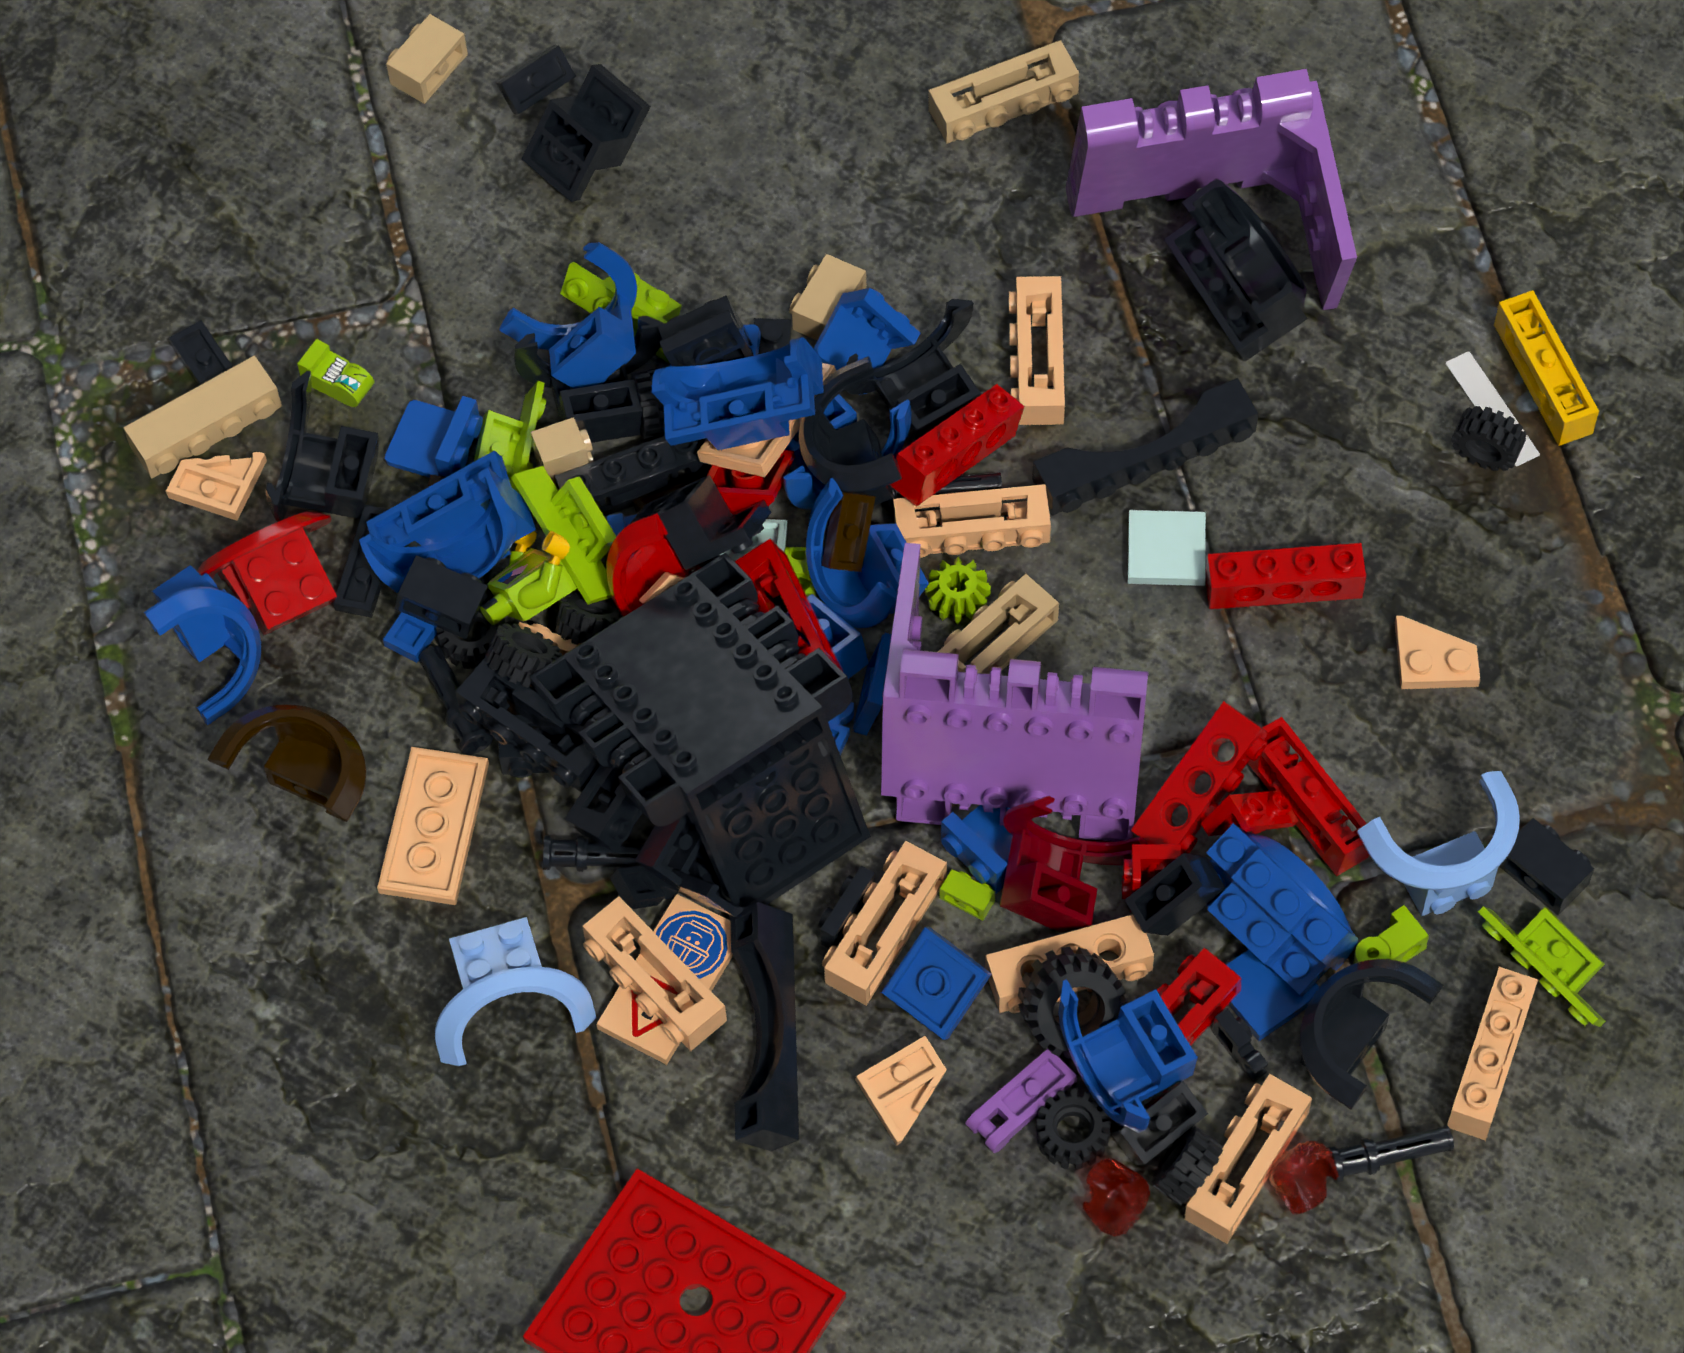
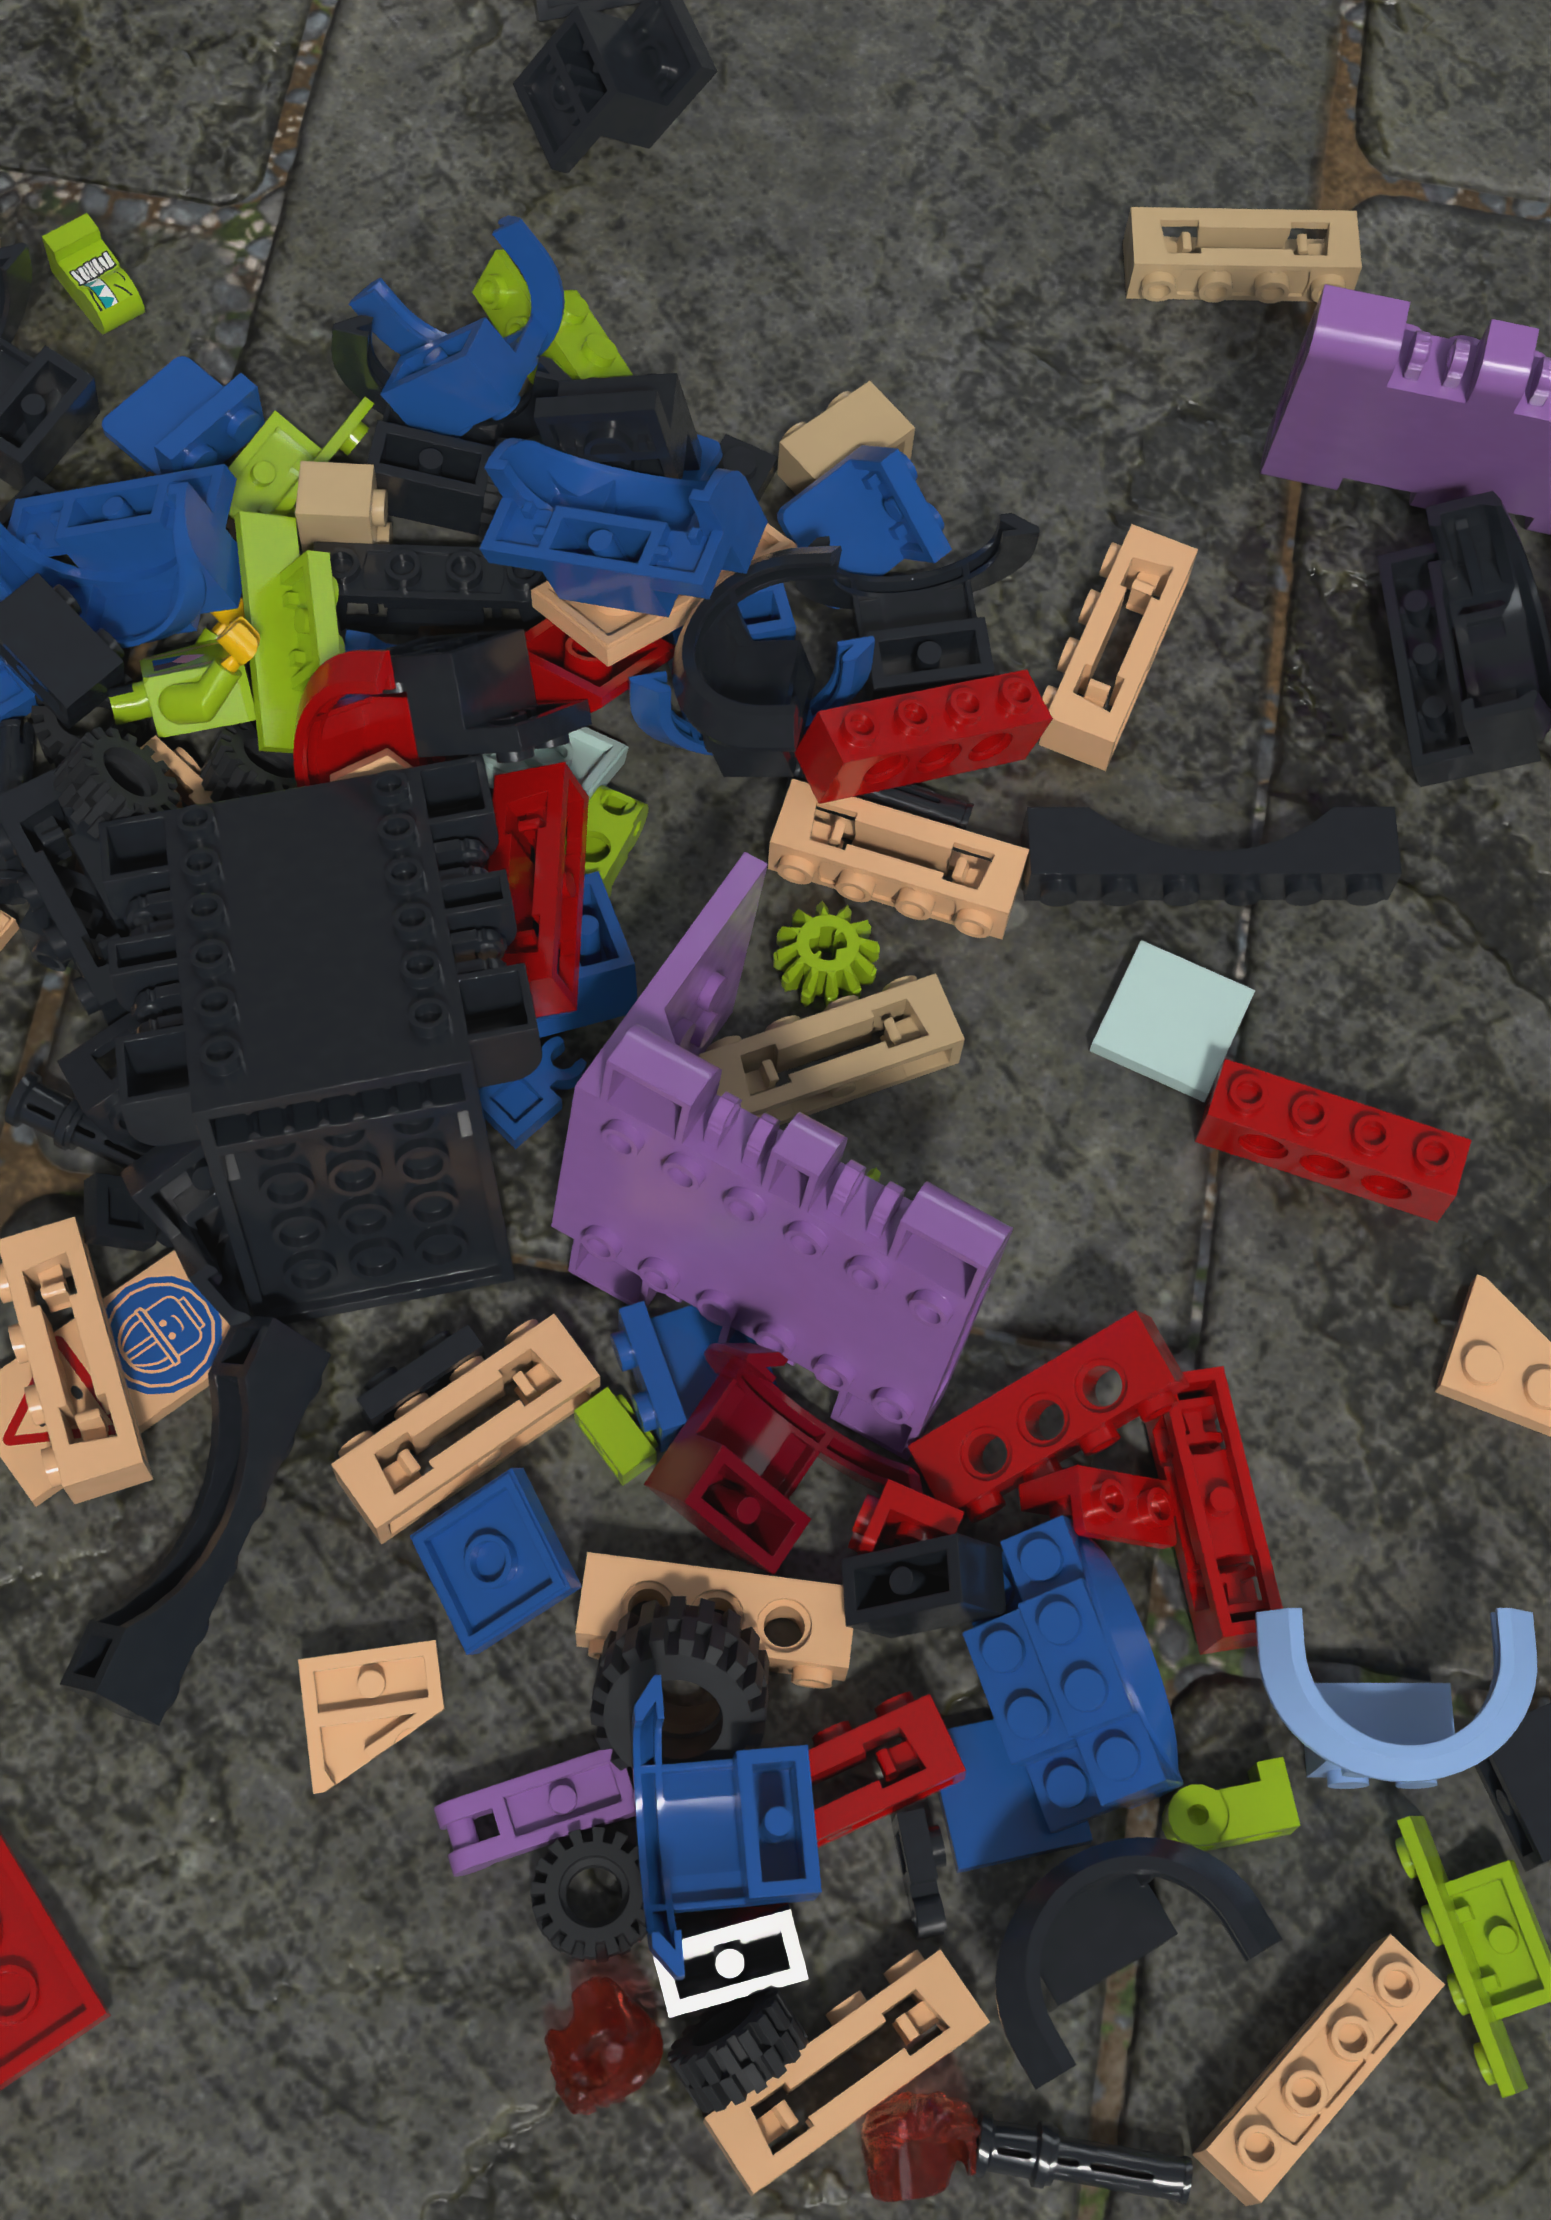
camera: 15 degrees right, 5 degrees up
blue piece [806,478,929,628] -> none
dark brown plate [822,491,876,572] -> none

